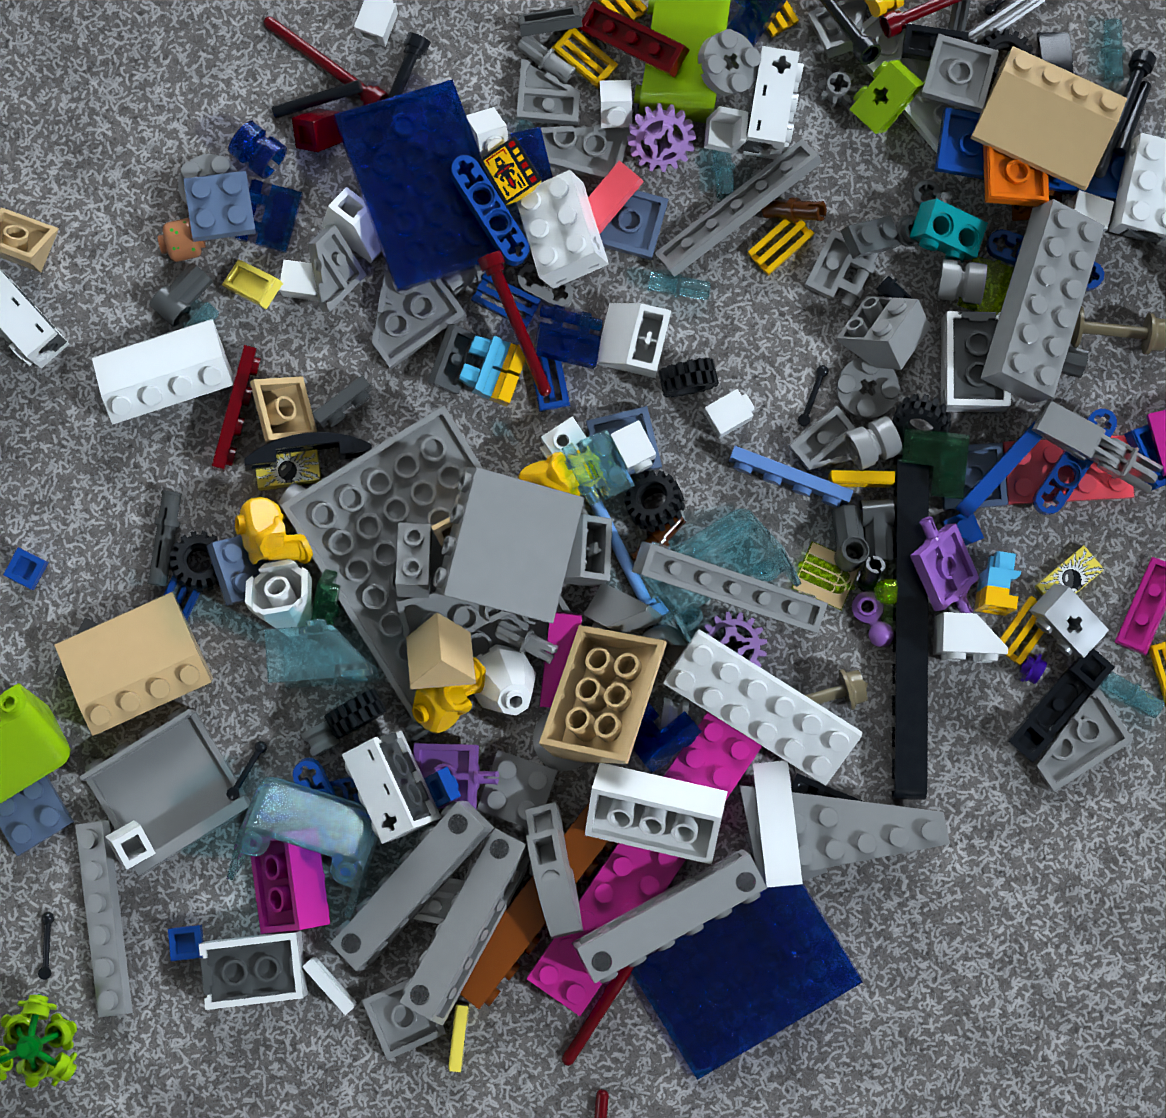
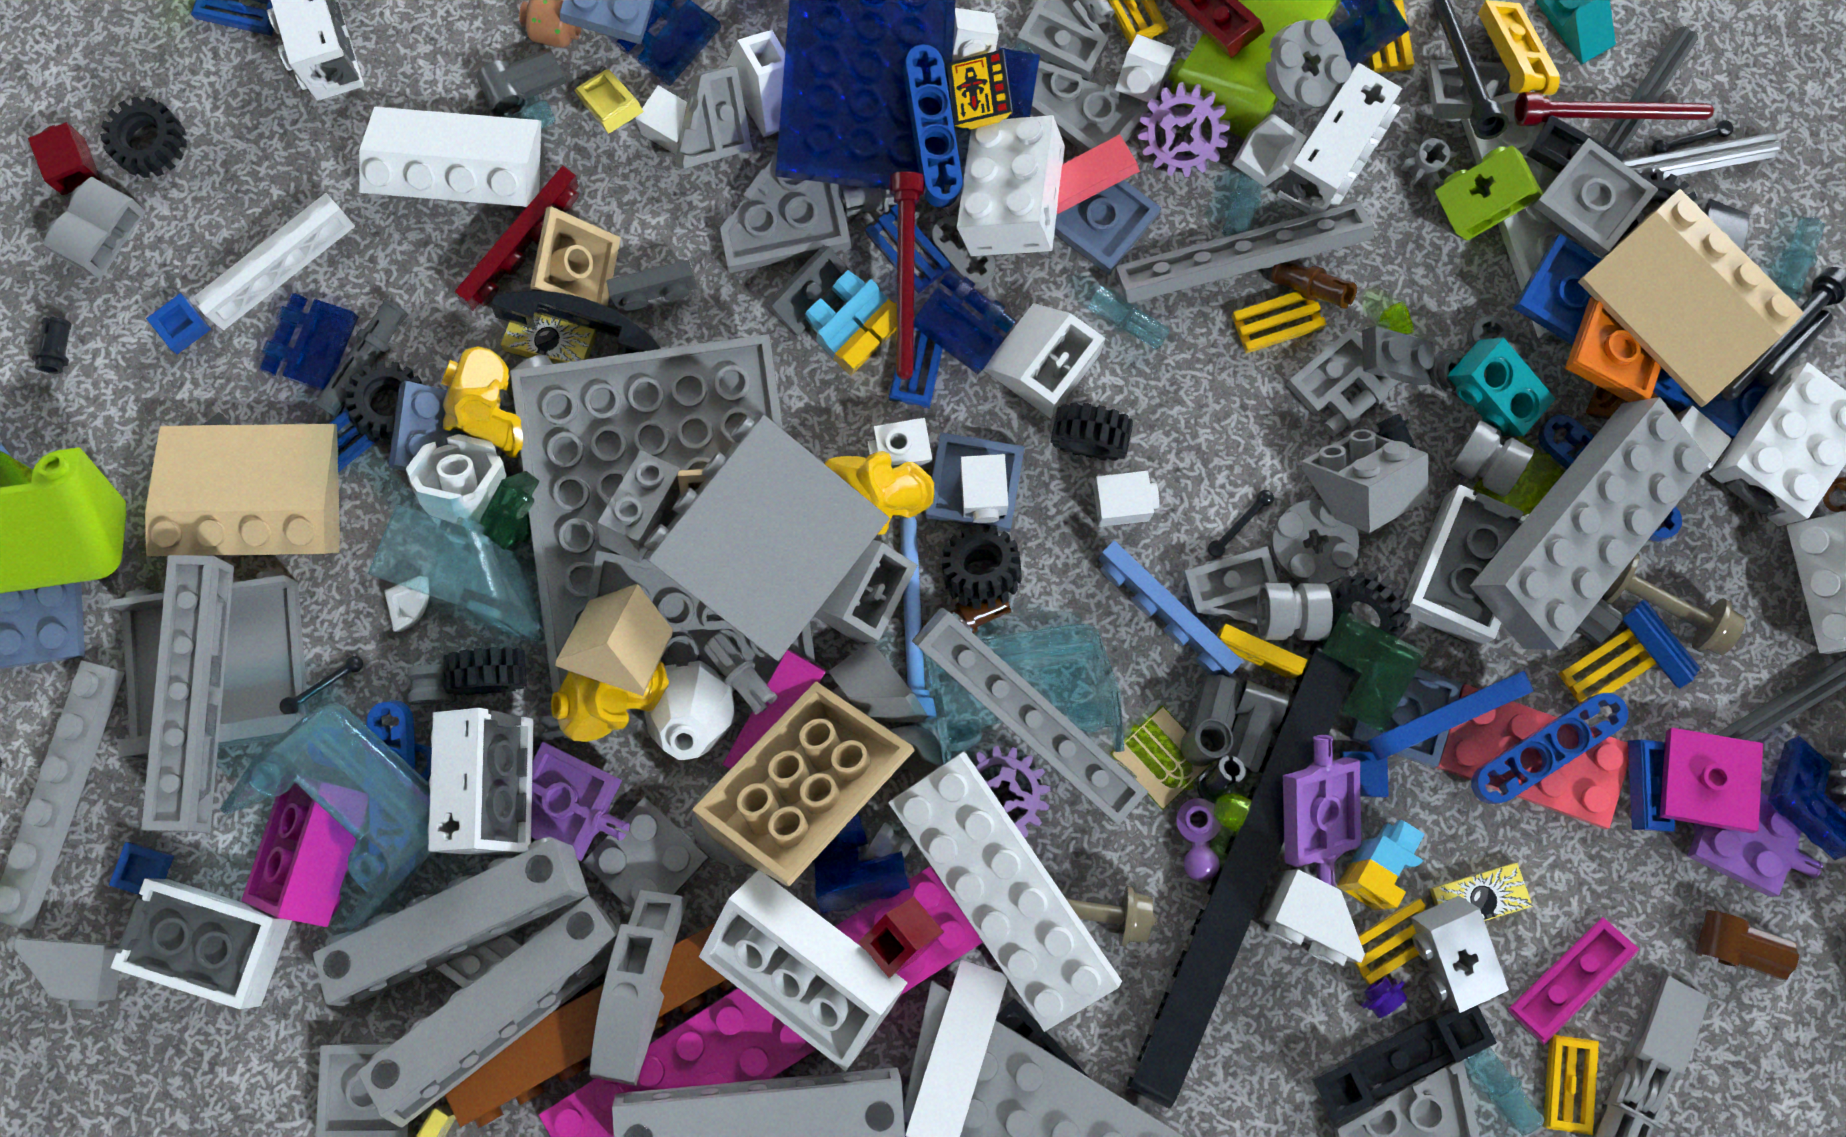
camera: 25 degrees right, 5 degrees down
white brick [105,820,155,870] -> none
white tile [302,957,357,1015] -> none
blue plate [424,767,461,808] -> none
clear light blue plate [562,429,635,506] -> none
light grey arm [1032,401,1163,494] -> none
none -> light grey slope [14,938,122,1009]
none -> light grey piece [141,555,234,833]
none -> white fence [194,193,355,330]
none -> clear blue plate [259,293,359,391]
none -> white tile [384,577,430,632]
none -> dark red brick [859,896,944,978]
none -> clear neon green hinge [1379,301,1414,335]
none -> yellow tile [1558,628,1657,704]
none -> blue tile [1622,599,1701,689]

